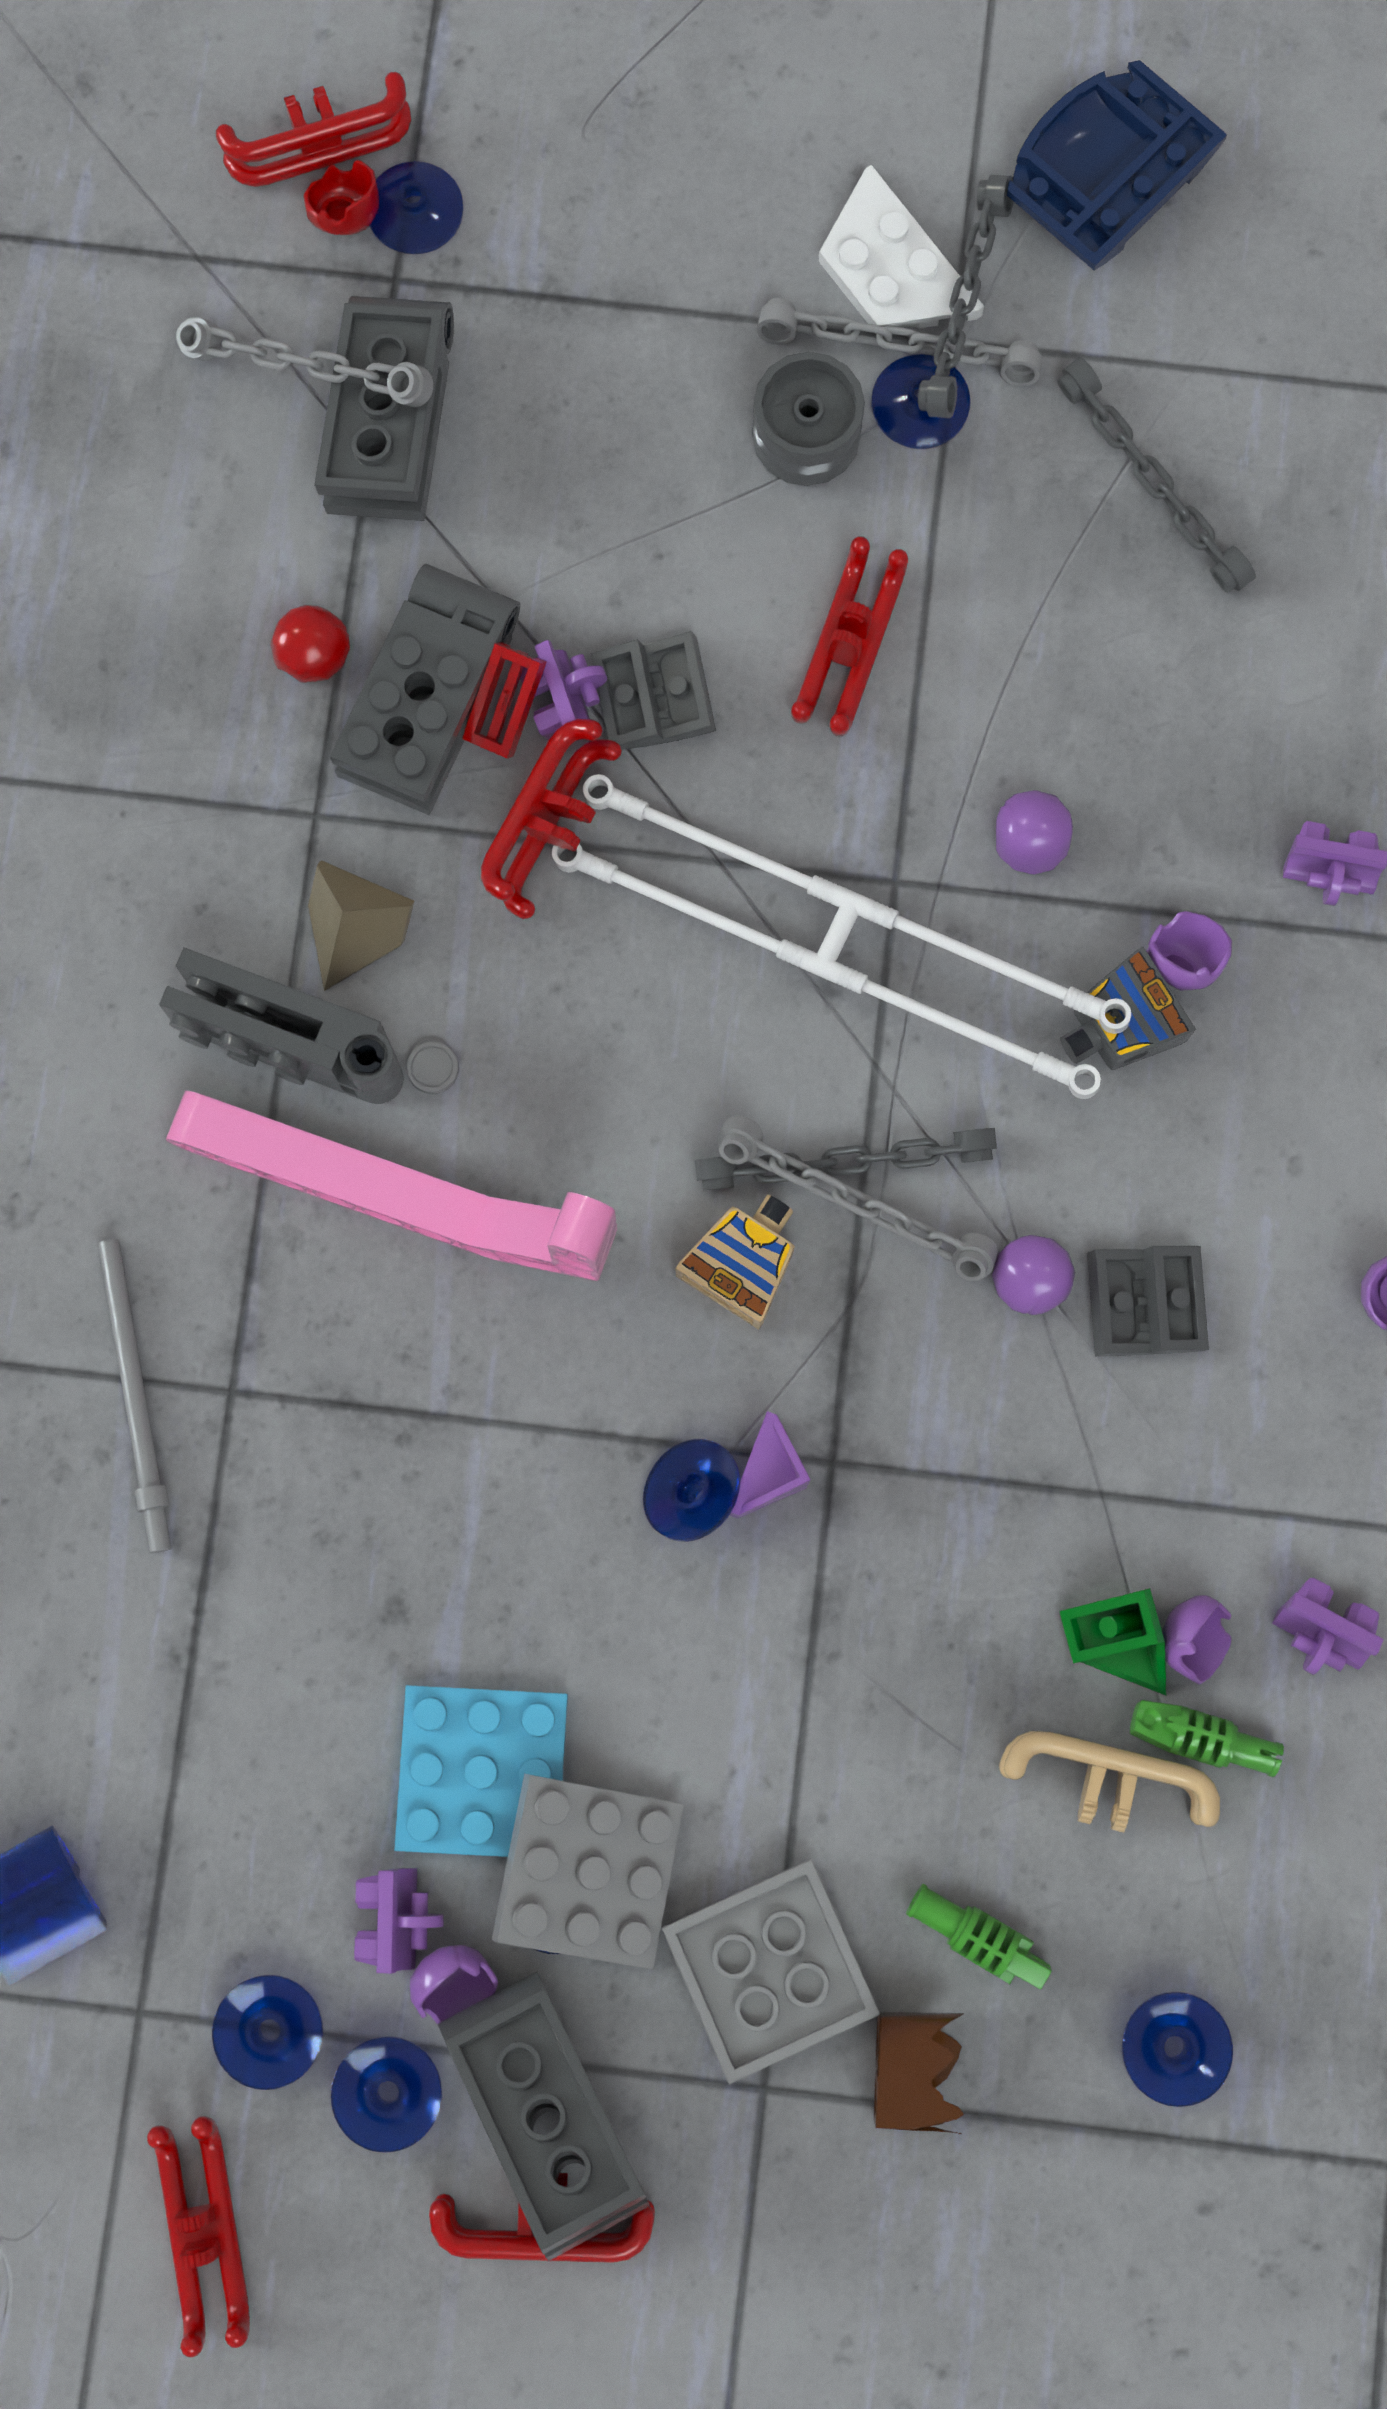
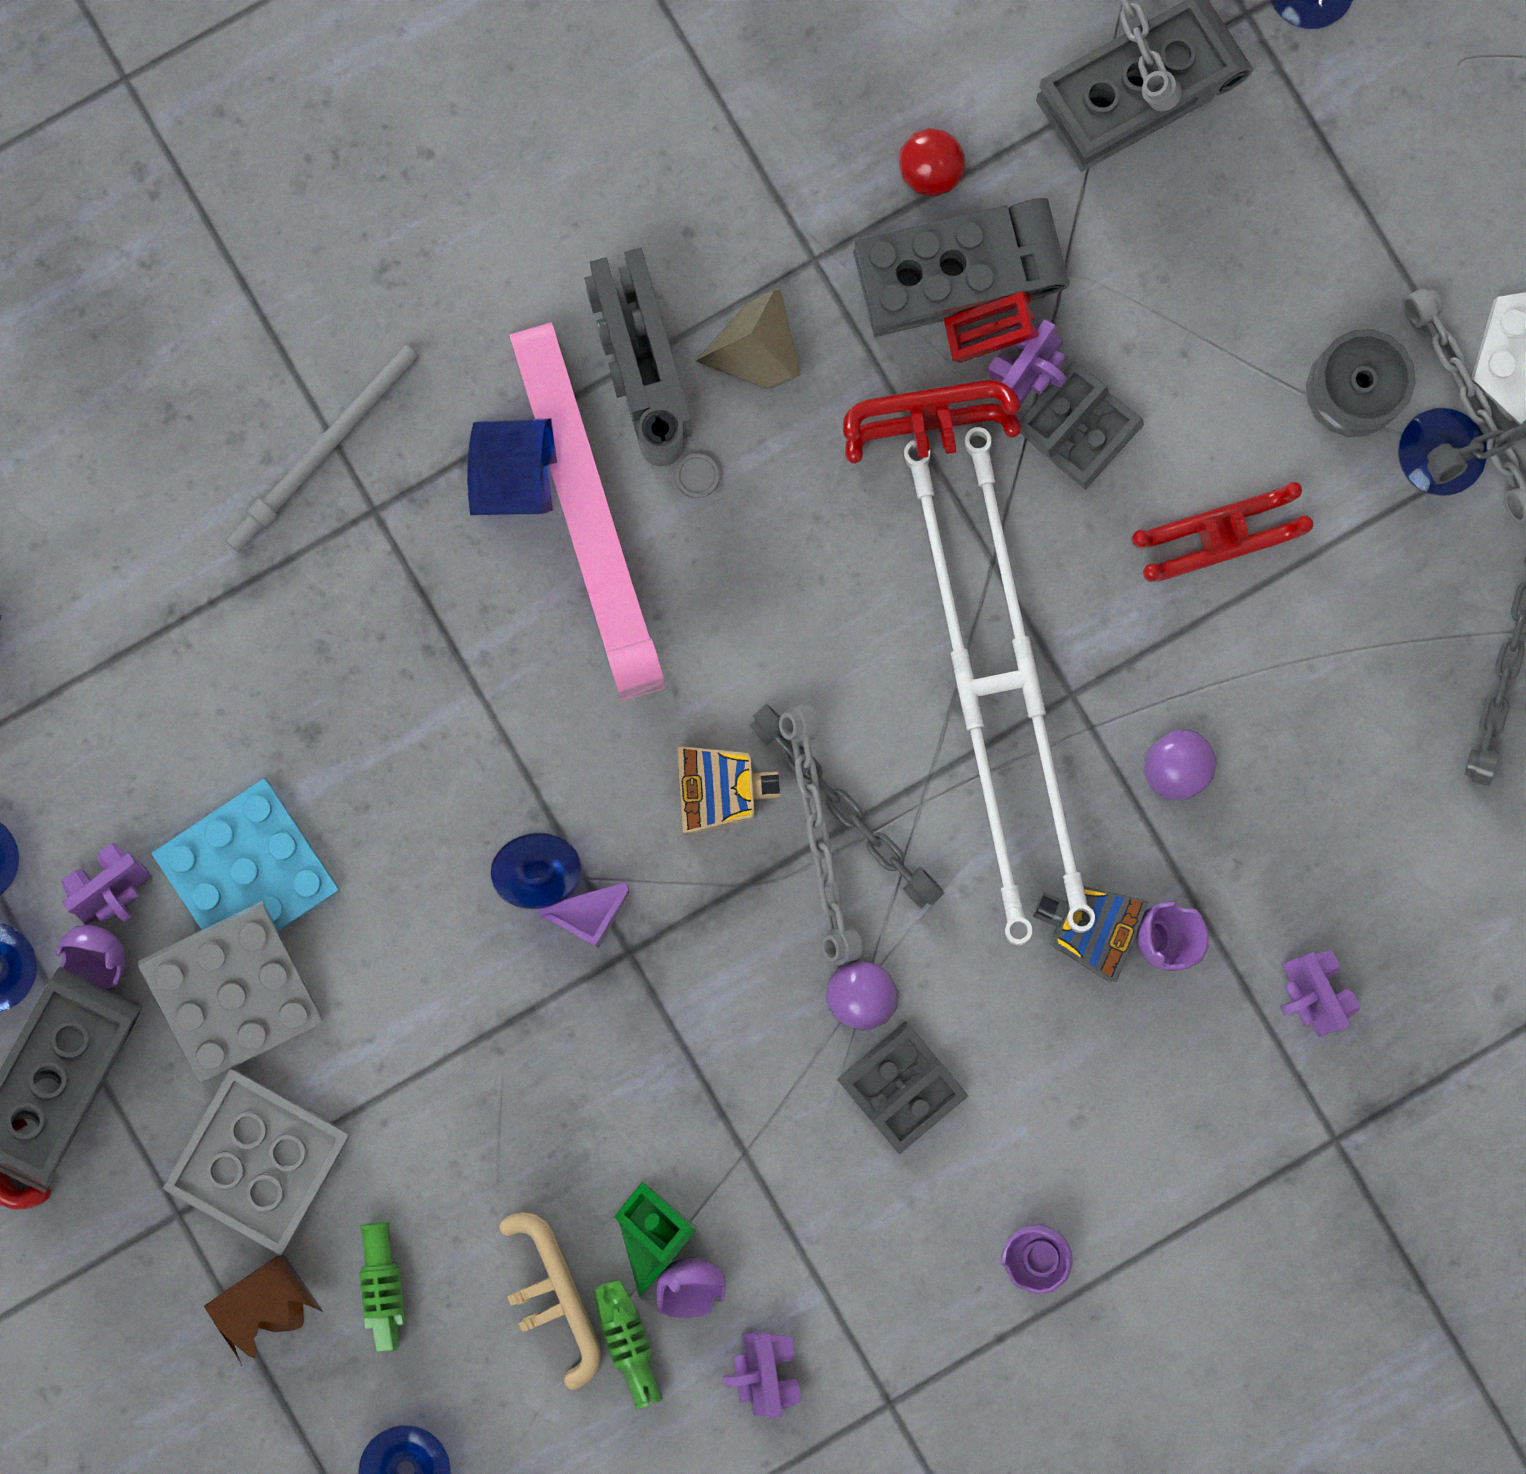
camera: 45 degrees right, 5 degrees up
none -> clear blue slope [467,418,557,515]

